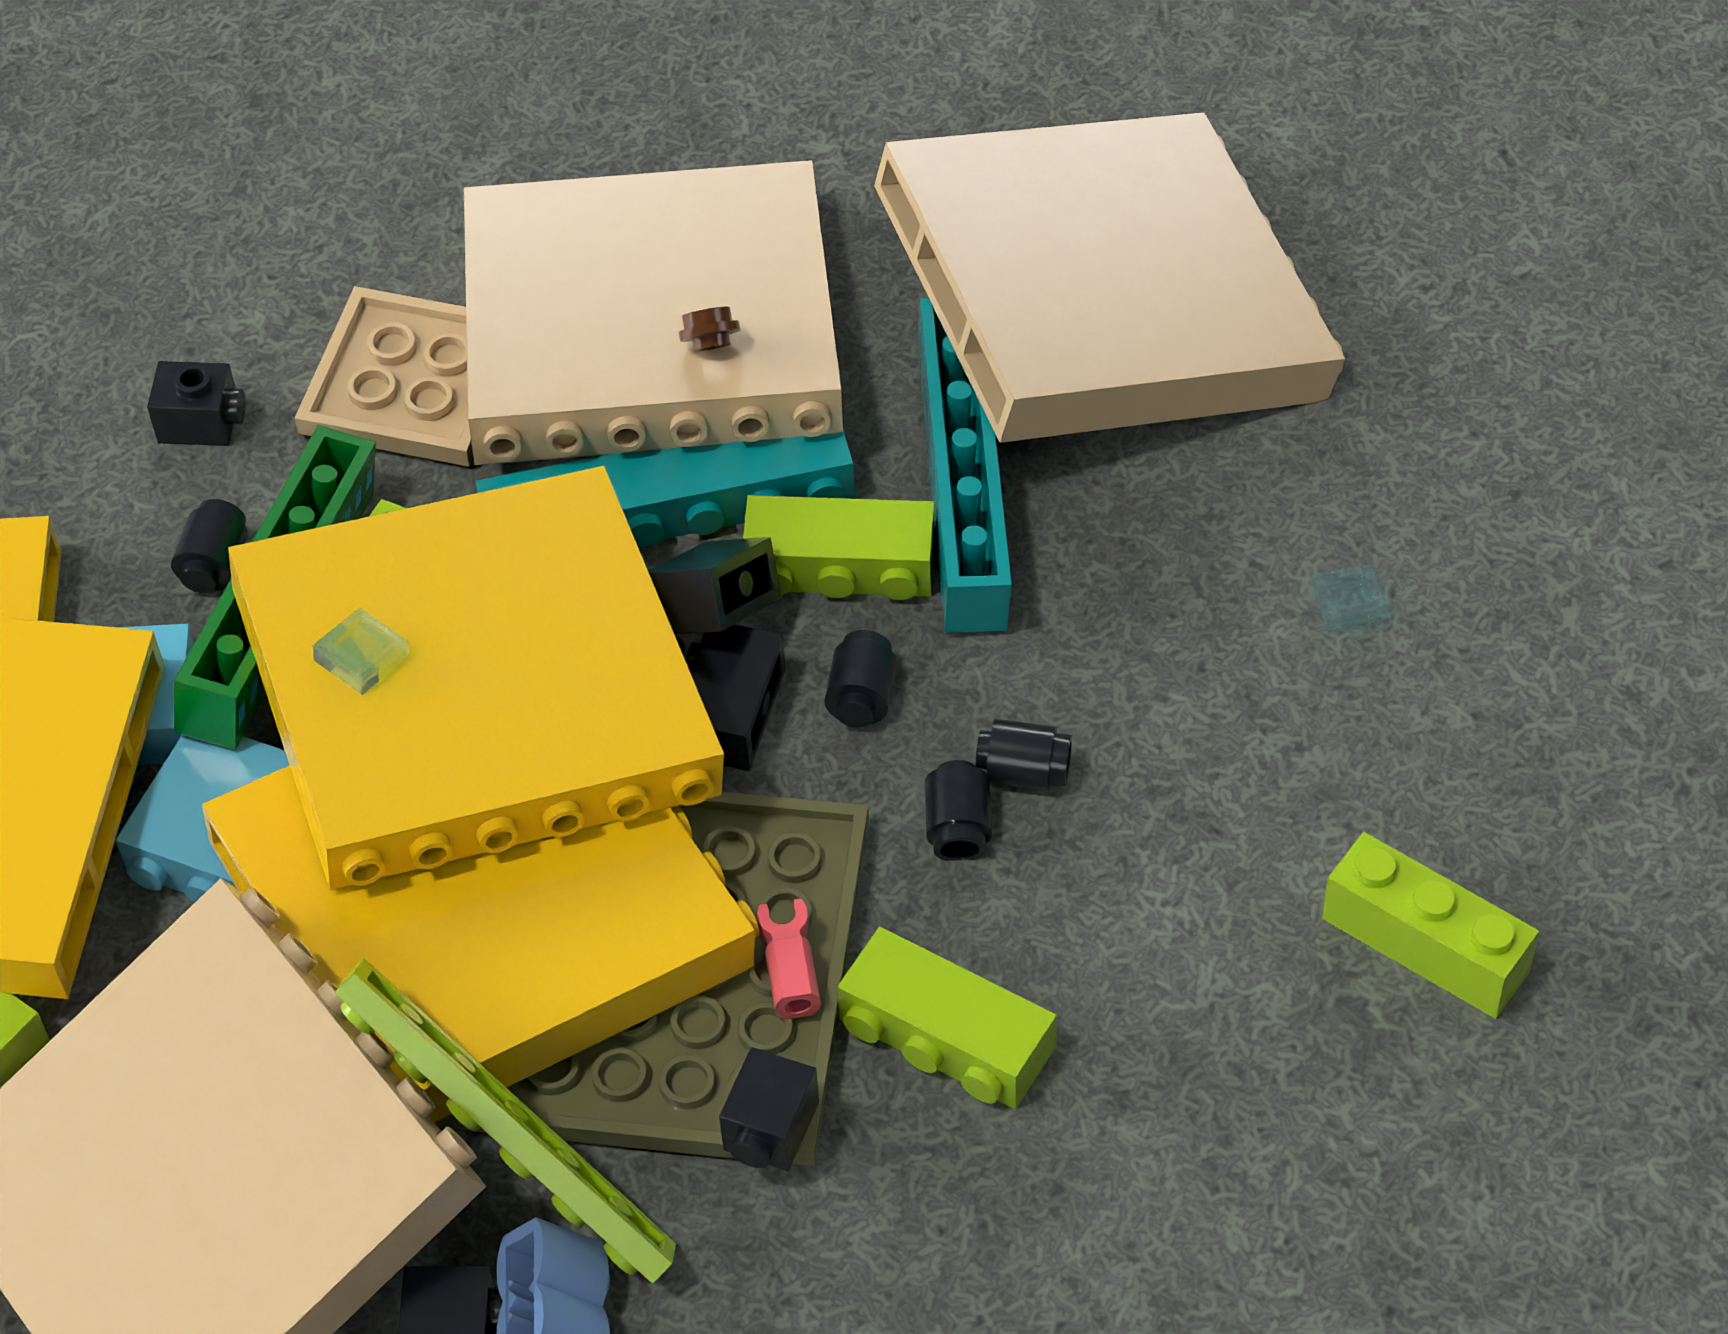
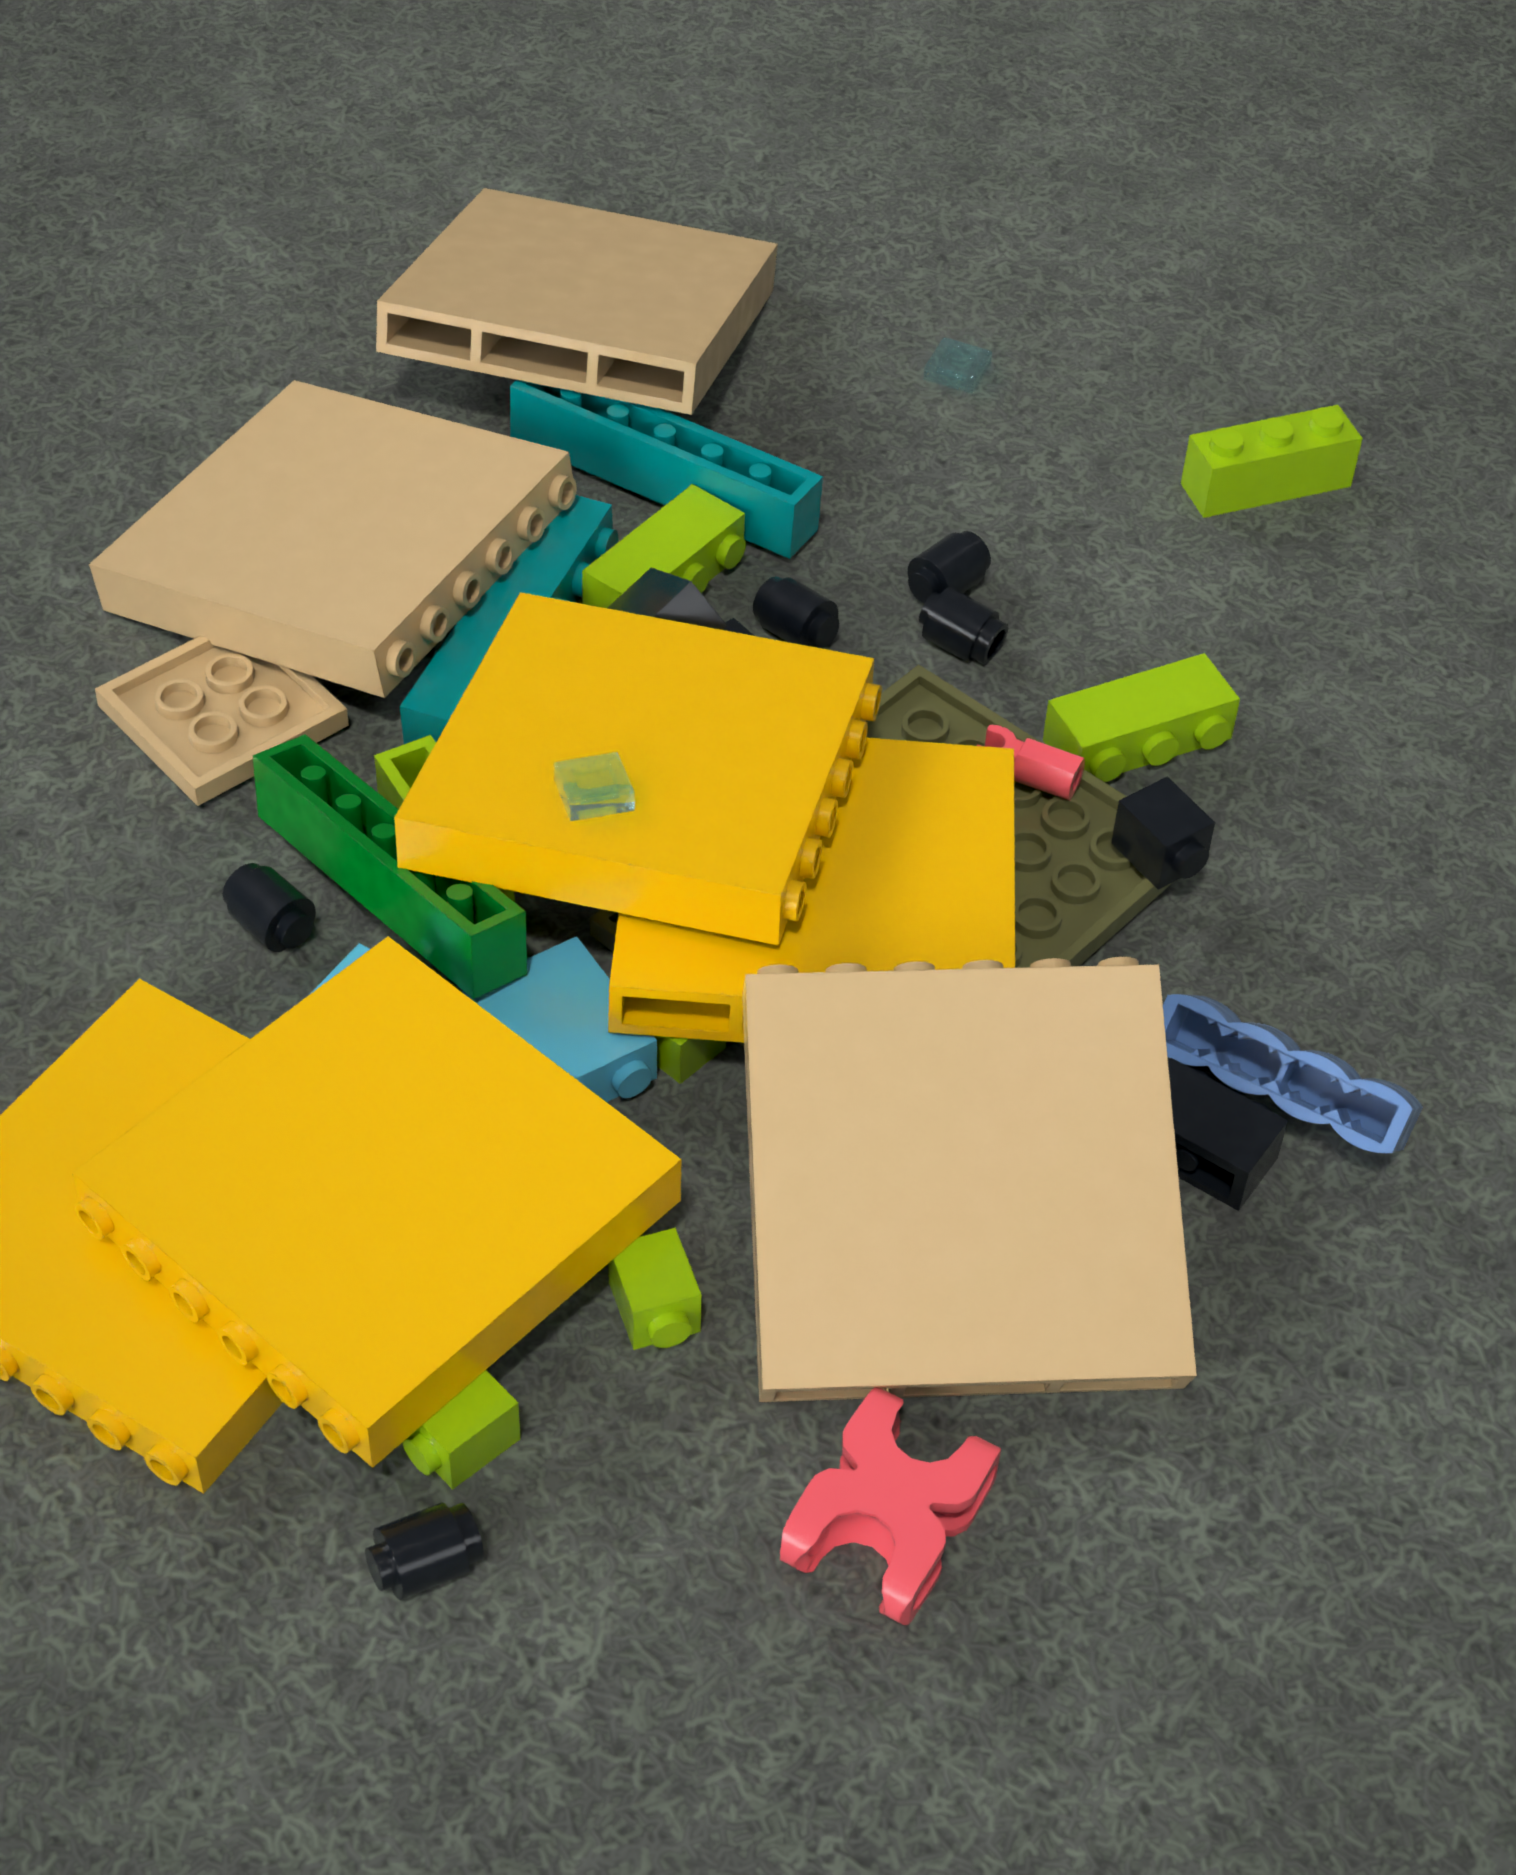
camera: 60 degrees left, 5 degrees down
black brick [147,361,246,446] -> none
lime plate [335,958,676,1284] -> none
reddish brown plate [678,306,741,352] -> none

